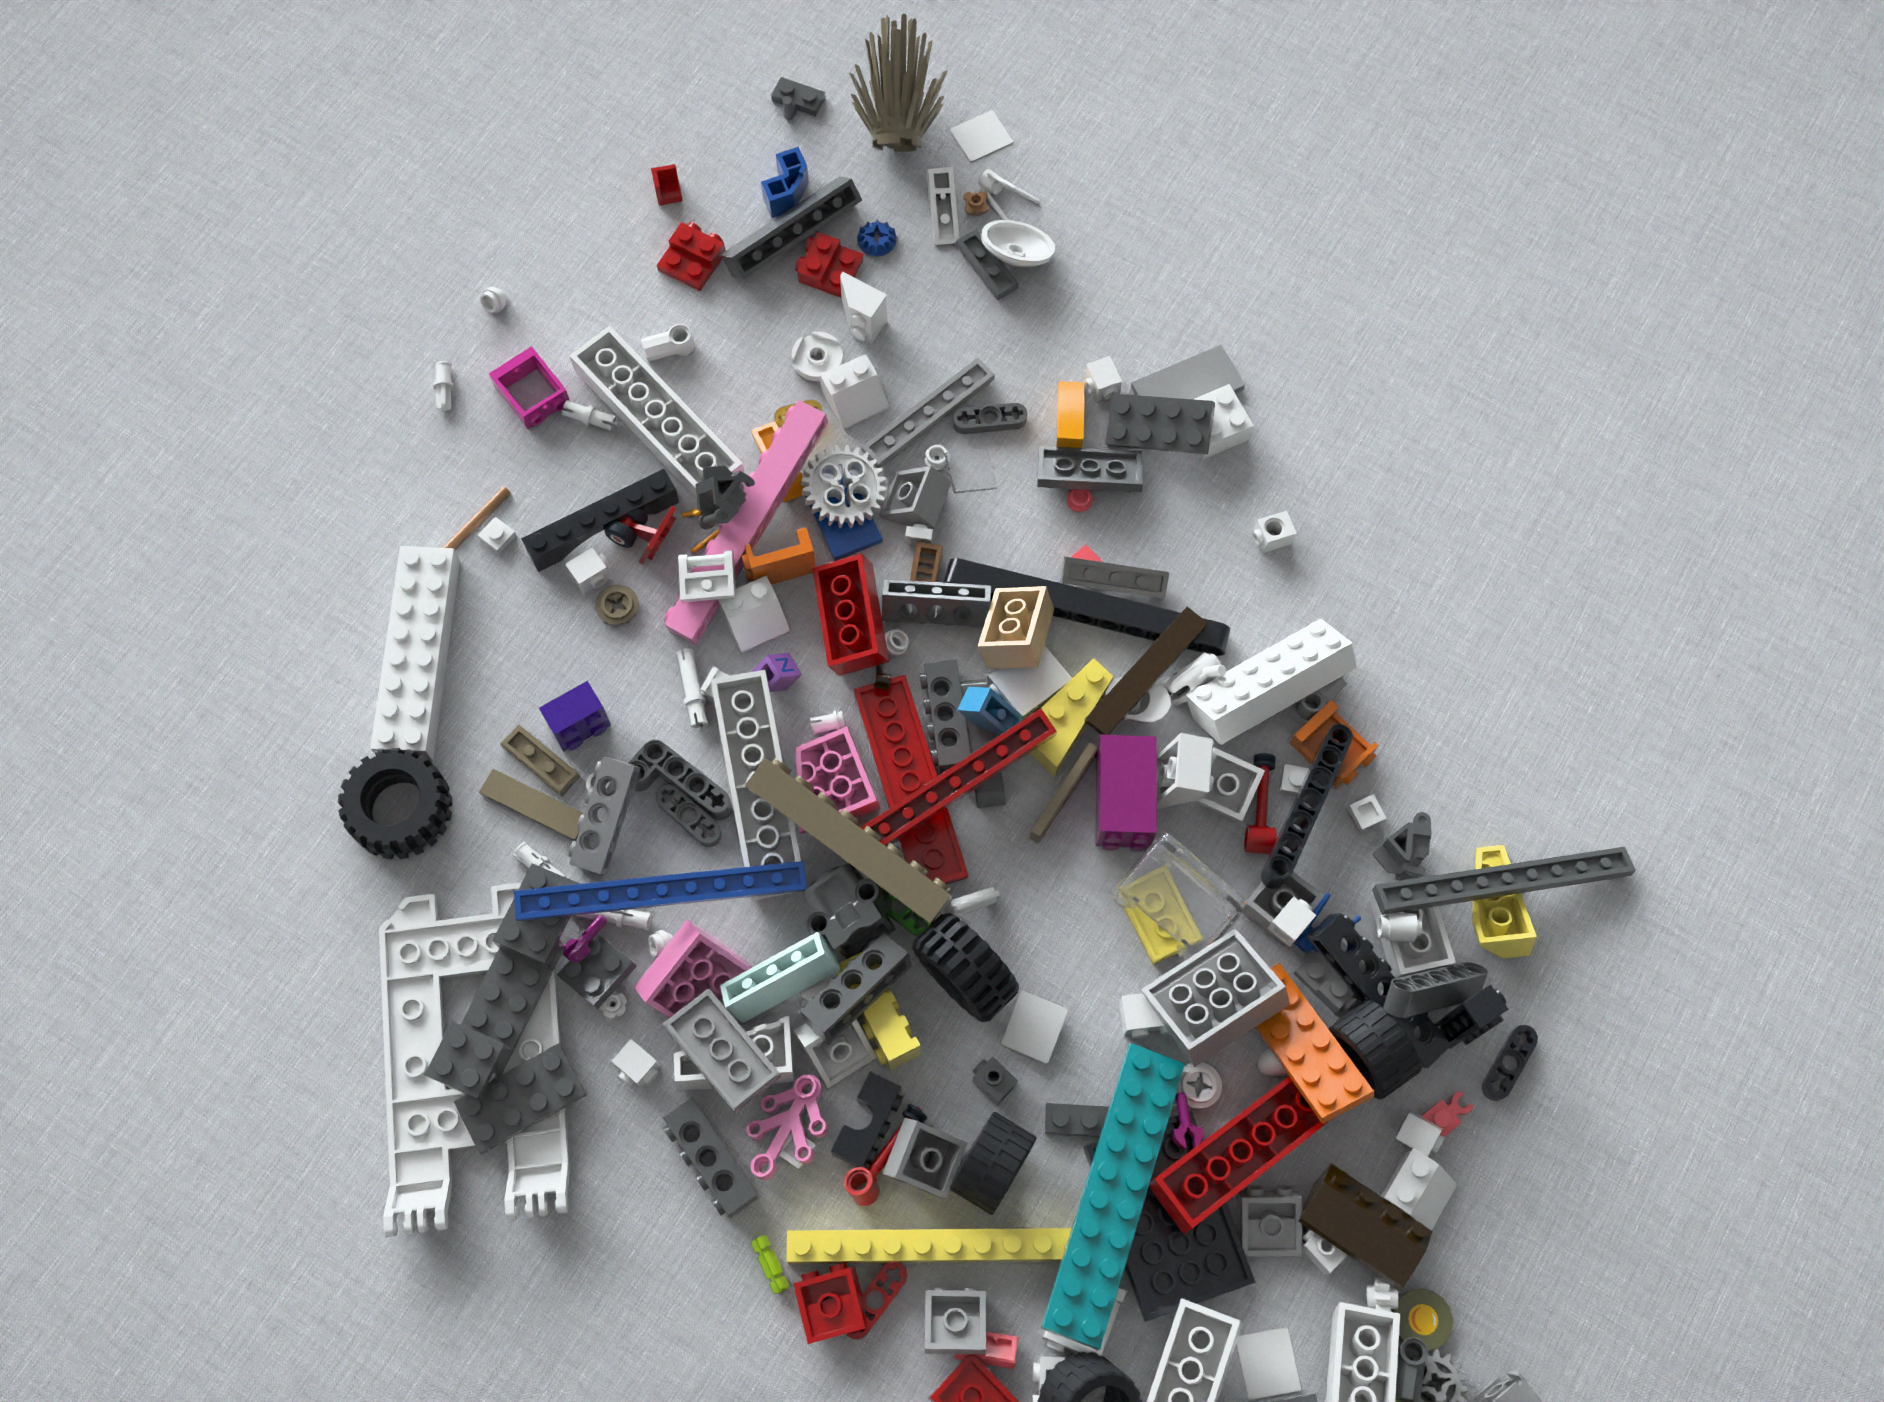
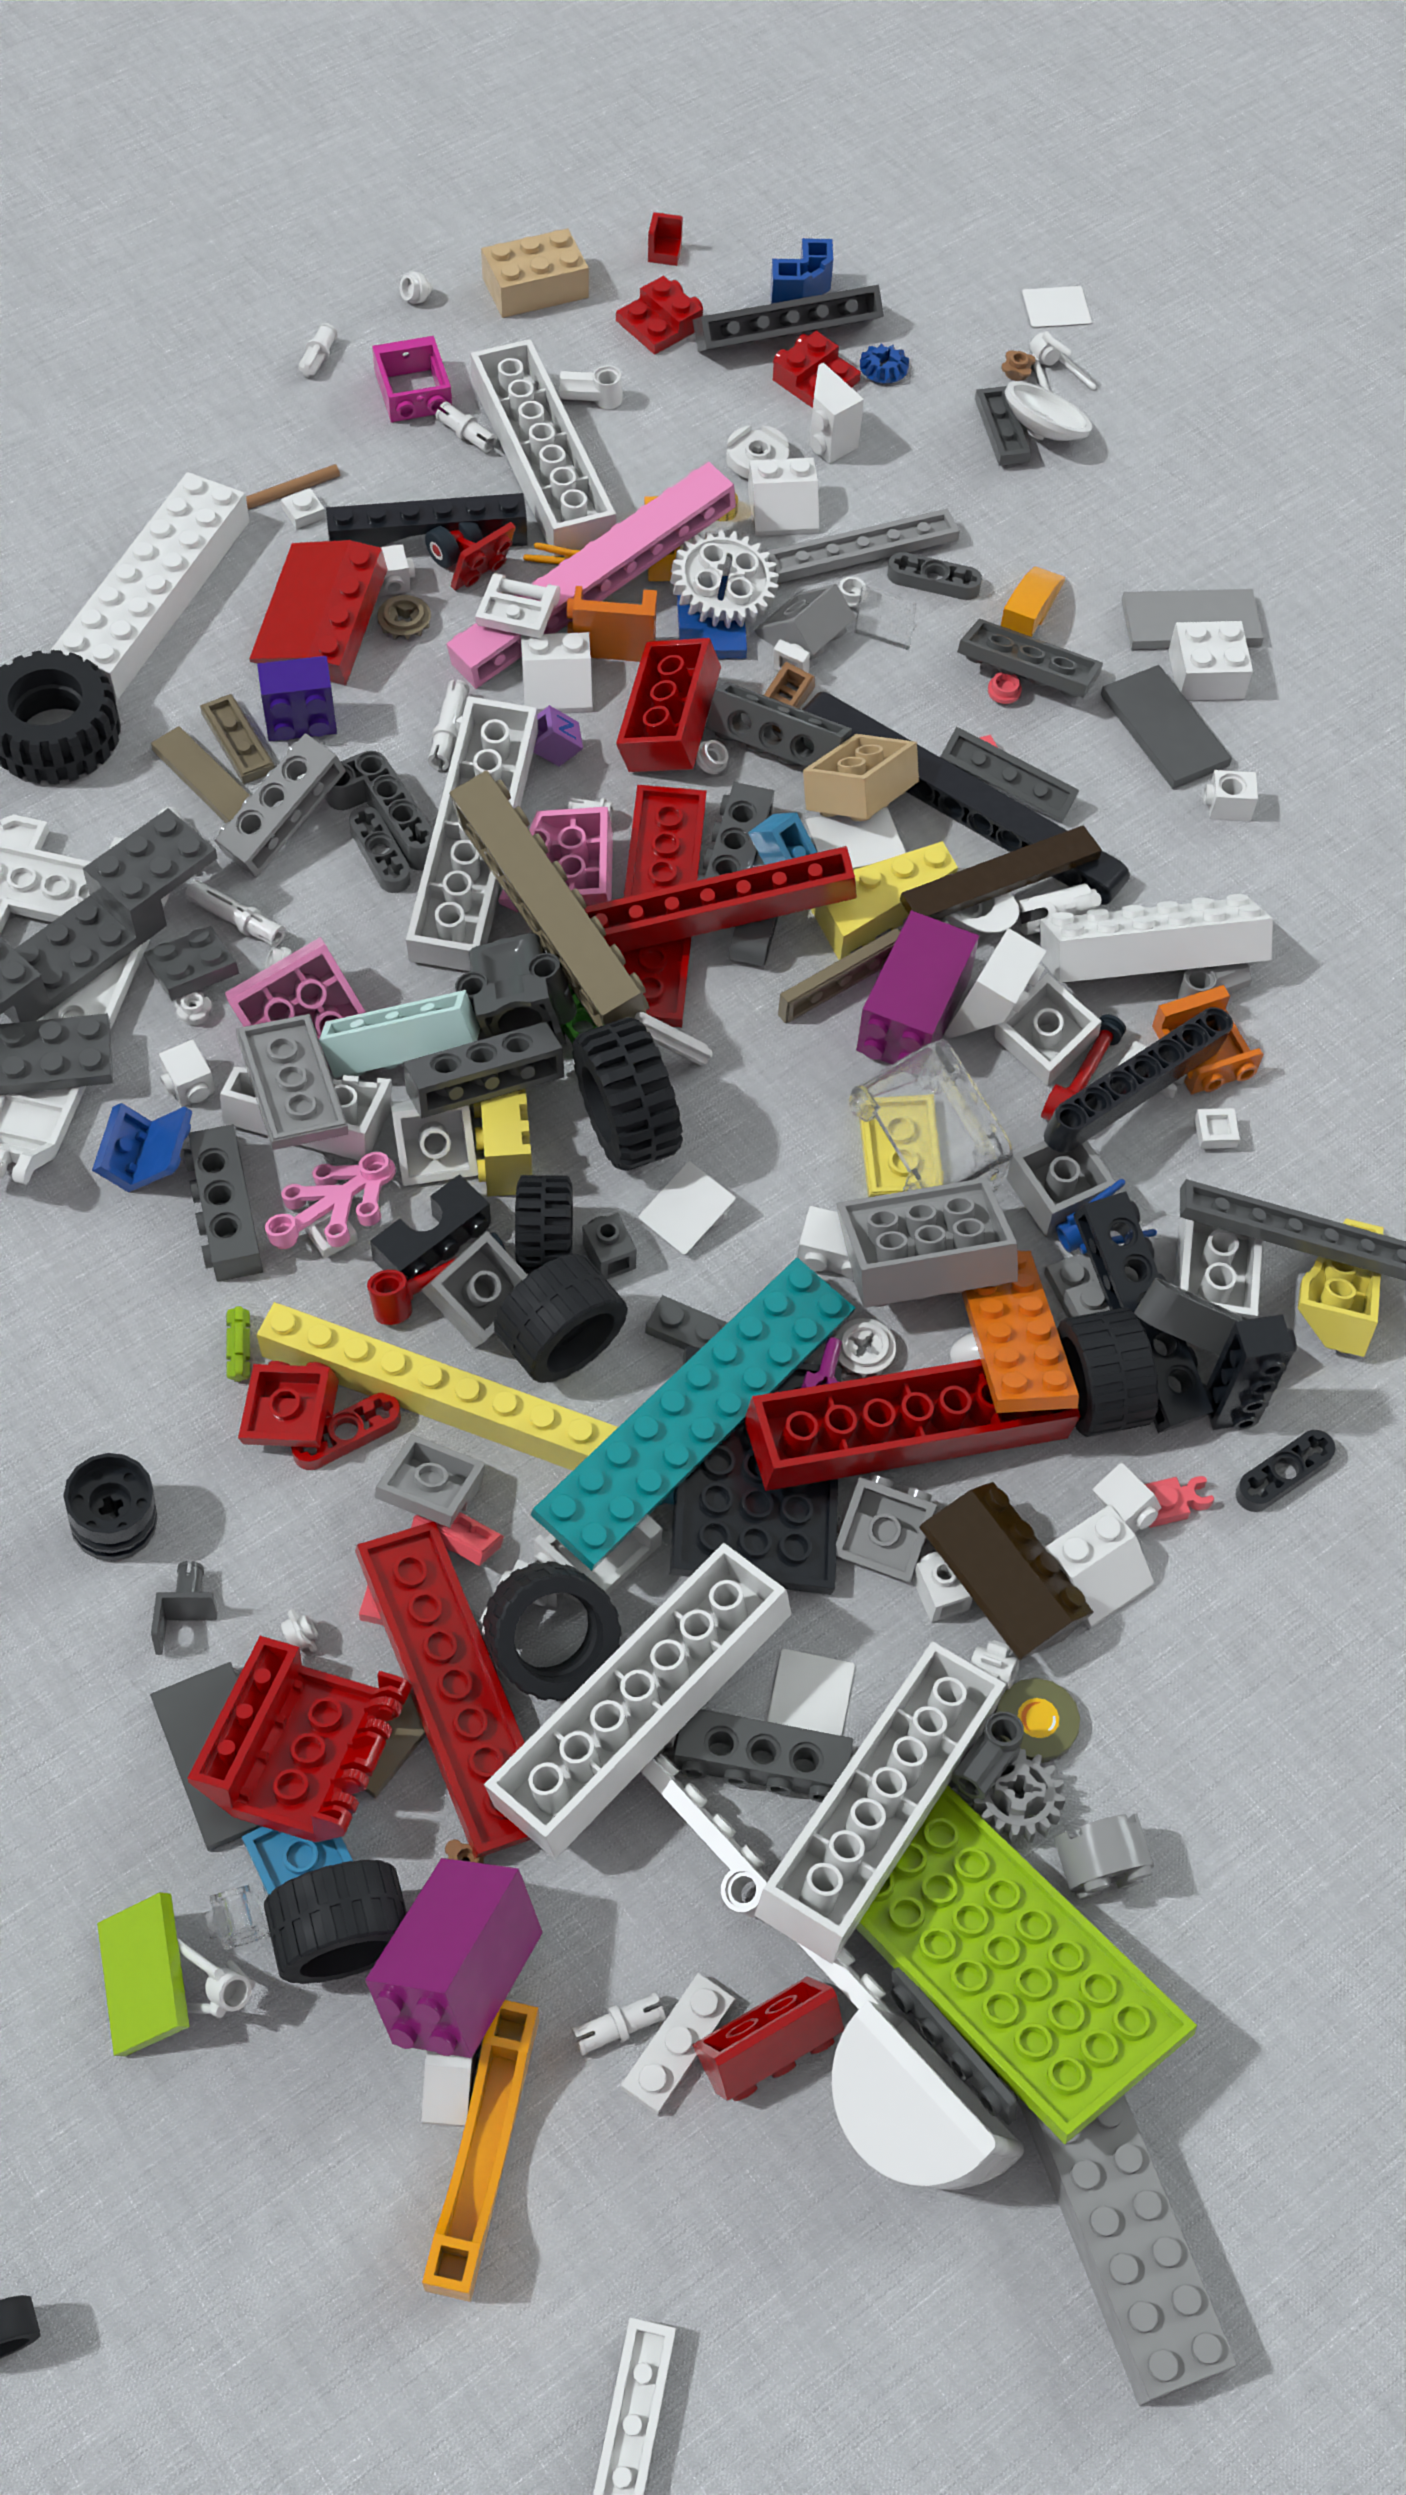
camera: 20 degrees right, 10 degrees down
blue plate [514,861,807,922] -> none
magenta bar [563,915,607,963] -> none
dark grey piece [695,466,755,530] -> none
dark grey plate [771,77,825,120] -> none
dark tan plant [849,14,947,152] -> none
dark brown hand [874,665,891,690] -> none
white slope [927,167,959,245] -> none
white brick [1084,356,1122,402] -> none
dark grey plate [1105,393,1215,454] -> none
white brick [1268,897,1316,947] -> none
dark grey piece [1373,812,1432,881] -> none
white brick [1377,913,1422,942] -> none
none -> blue bracket [92,1103,192,1193]
none -> red slope [249,540,388,686]
none -> tan brick [481,228,589,318]
none -> black tyre [515,1175,573,1273]
none -> dark grey tile [1100,665,1232,789]

